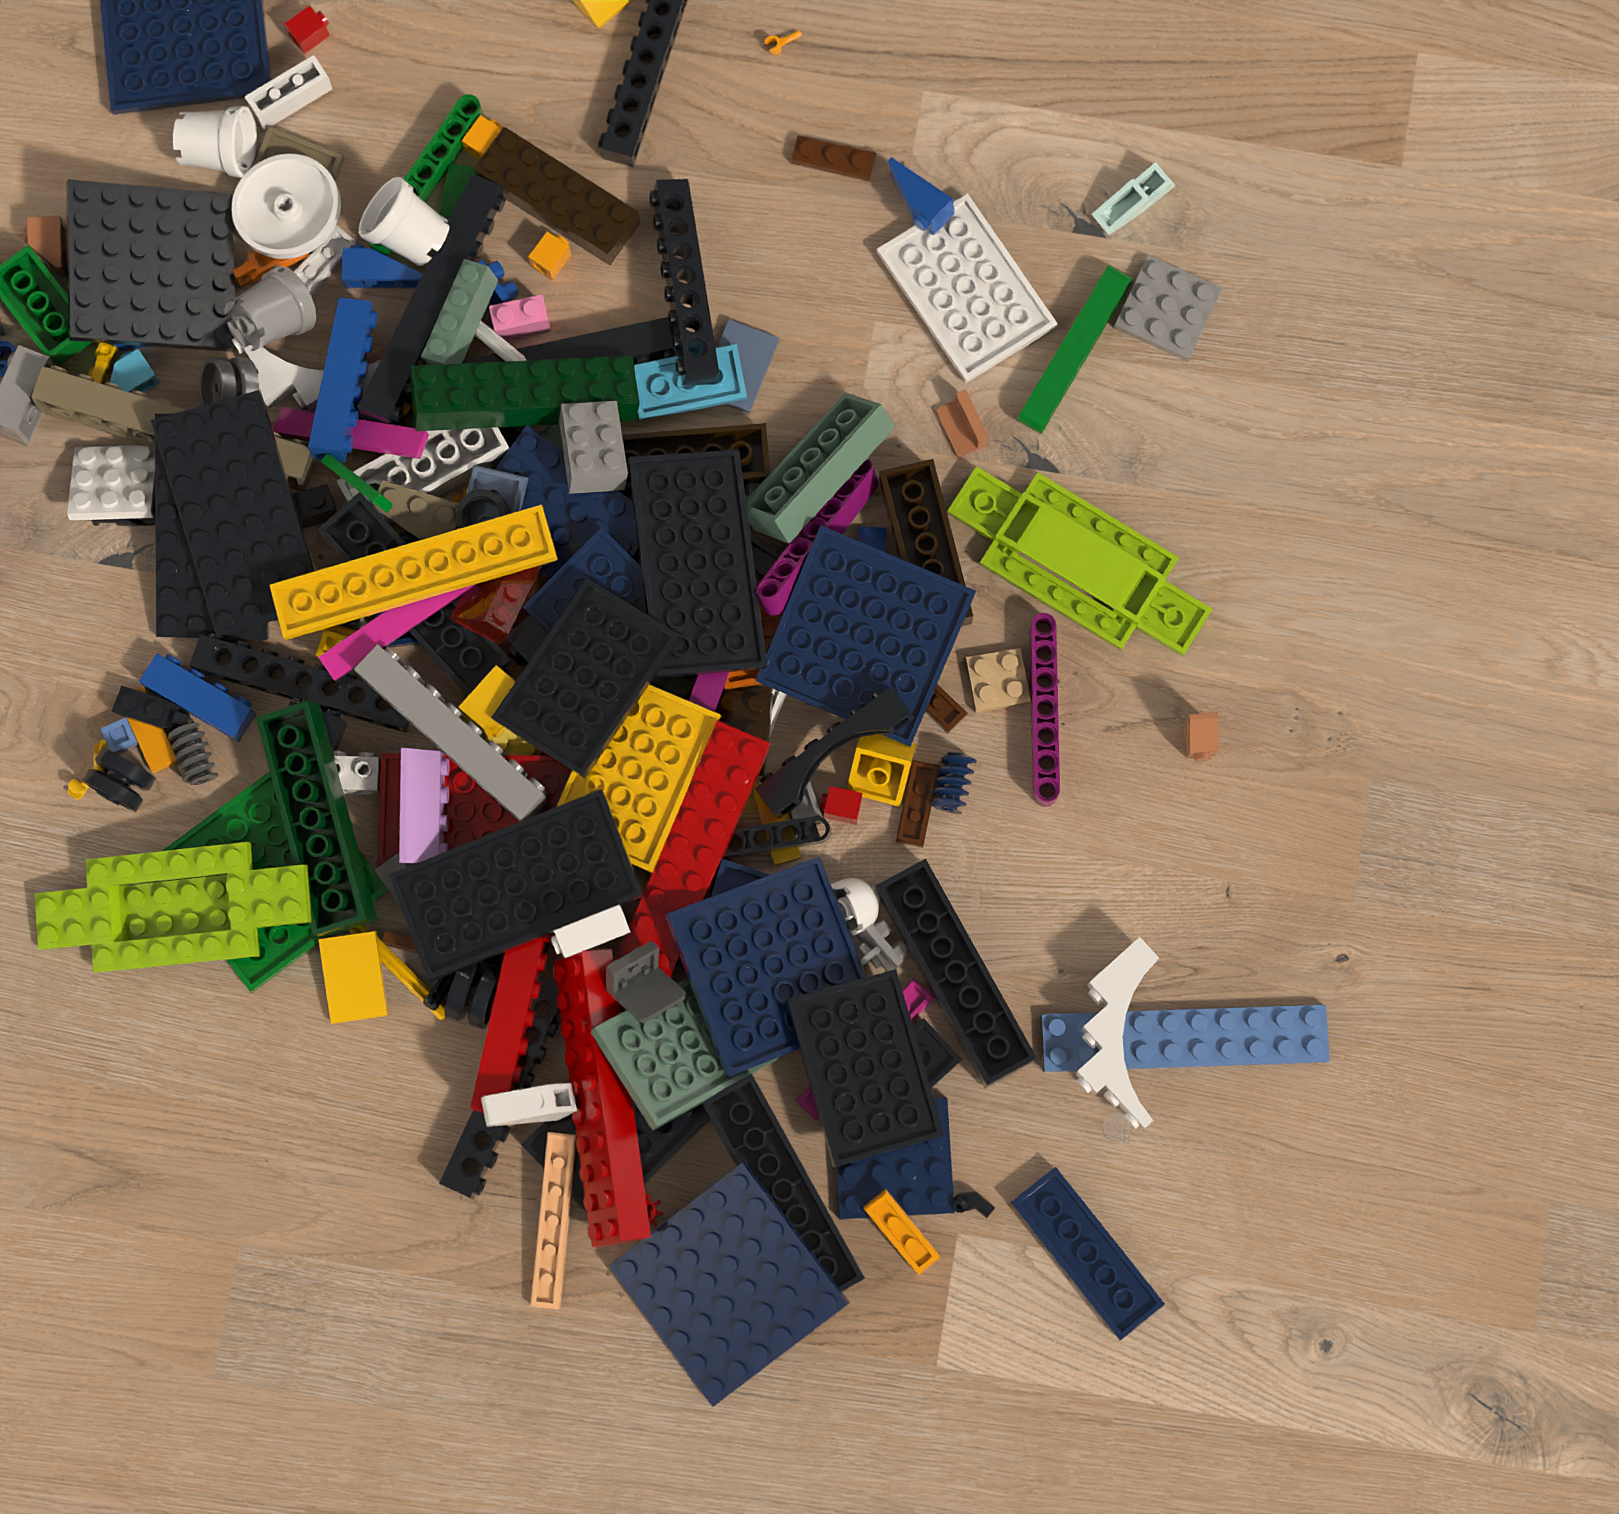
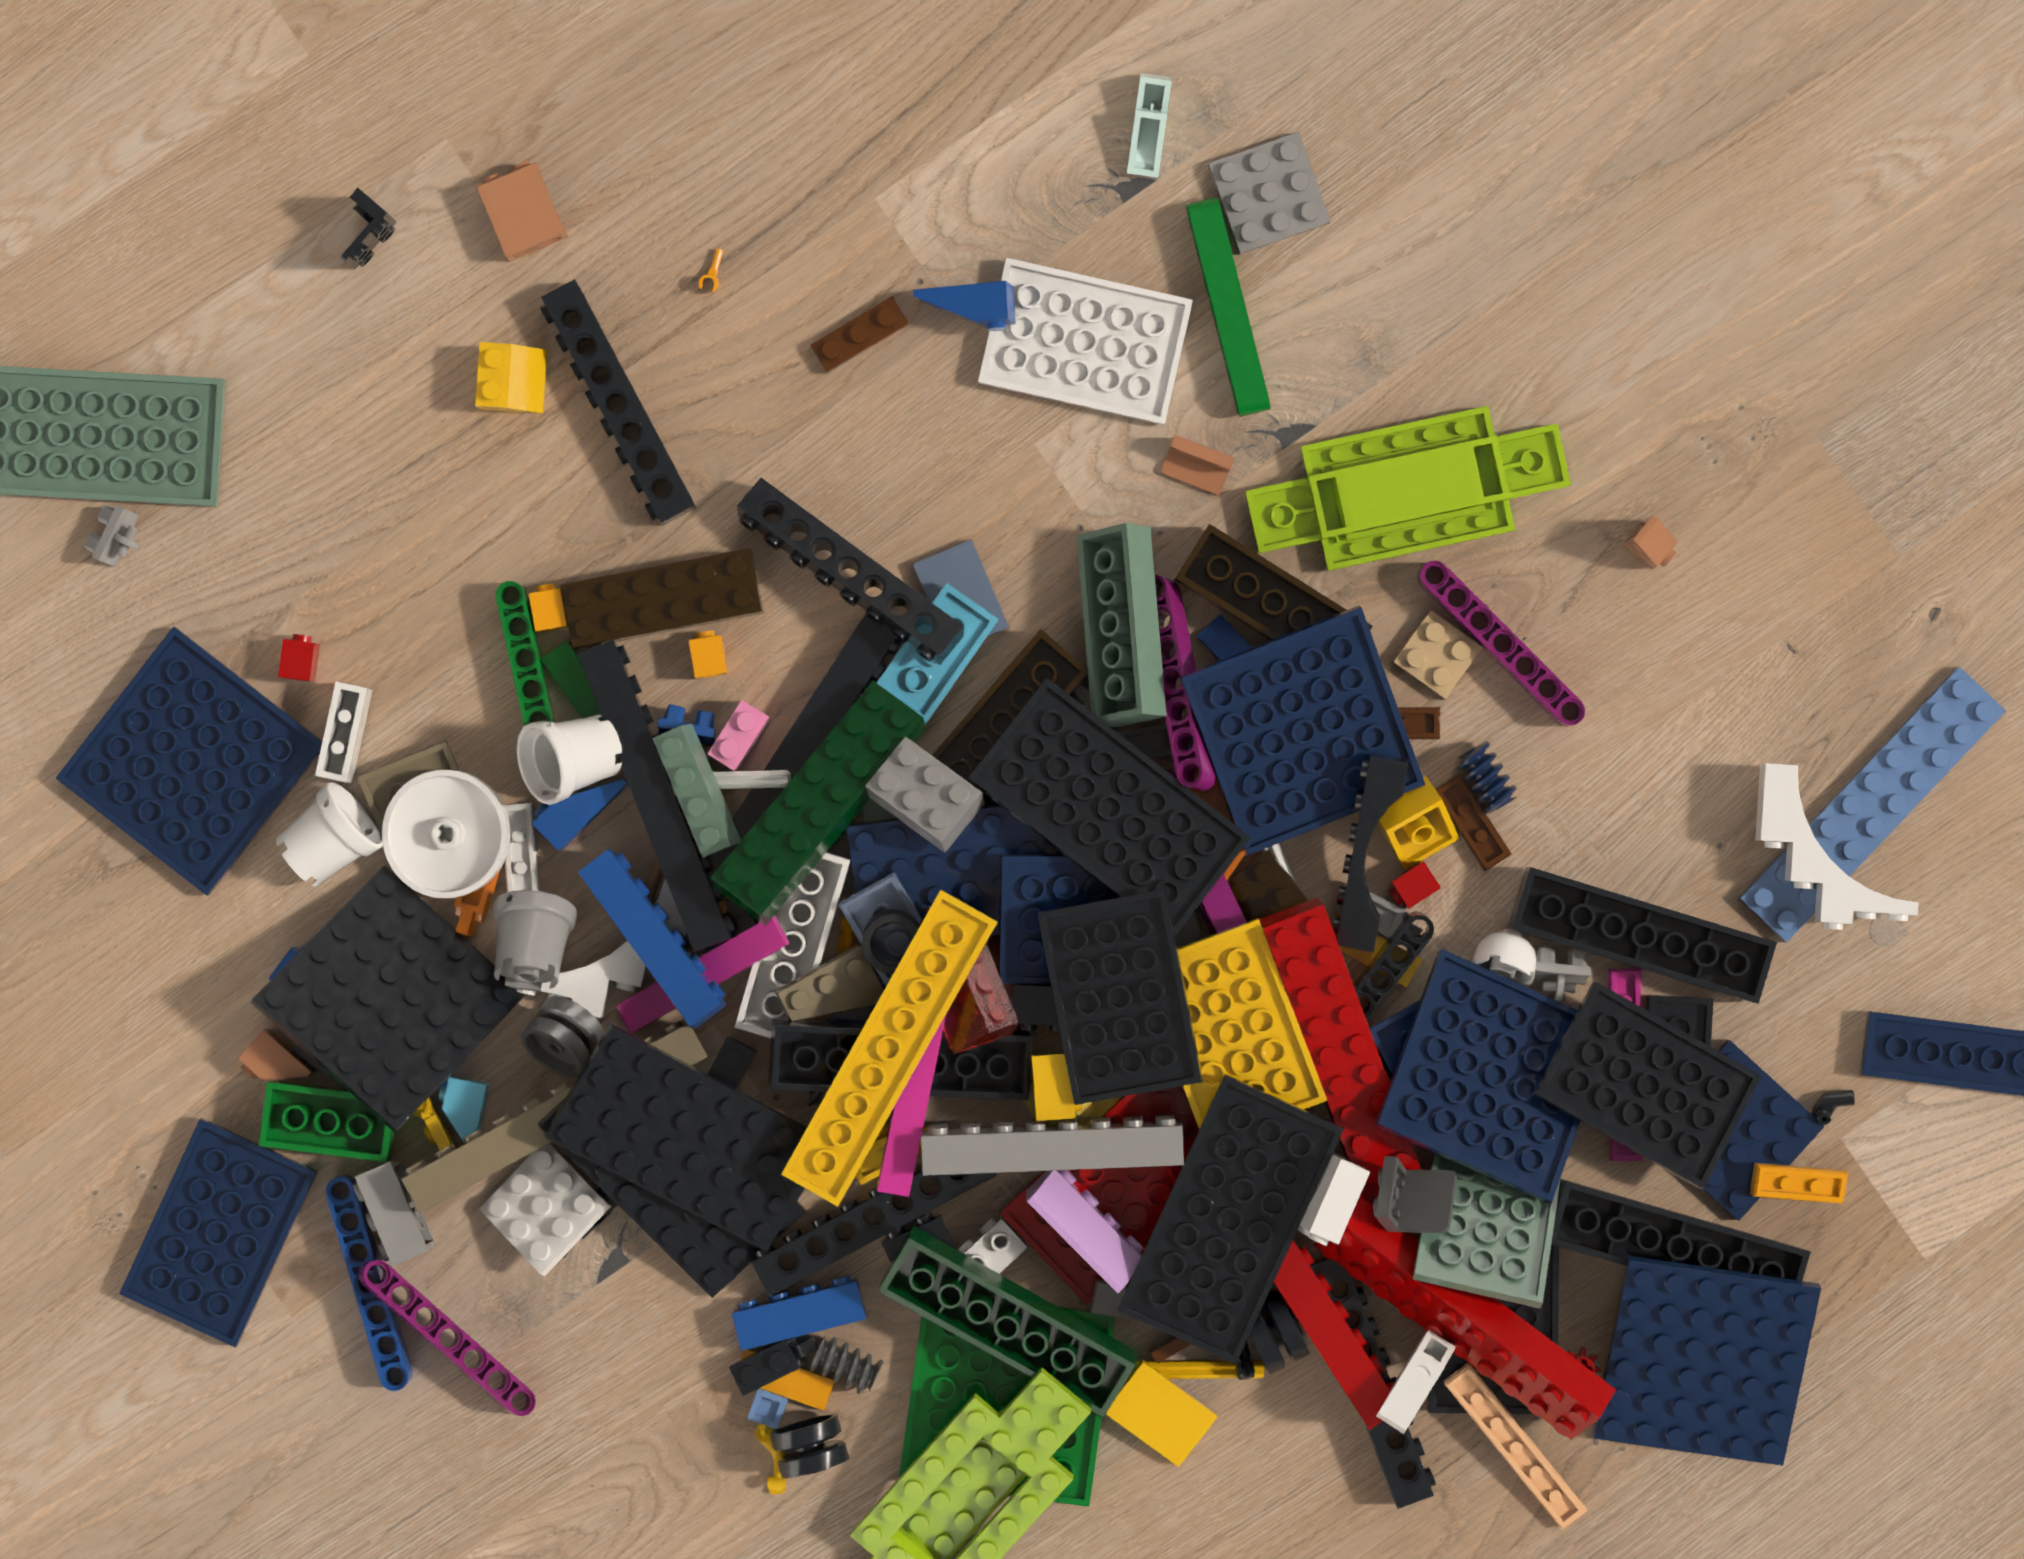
camera: 45 degrees left, 10 degrees up
green tile [321,454,393,513] -> none

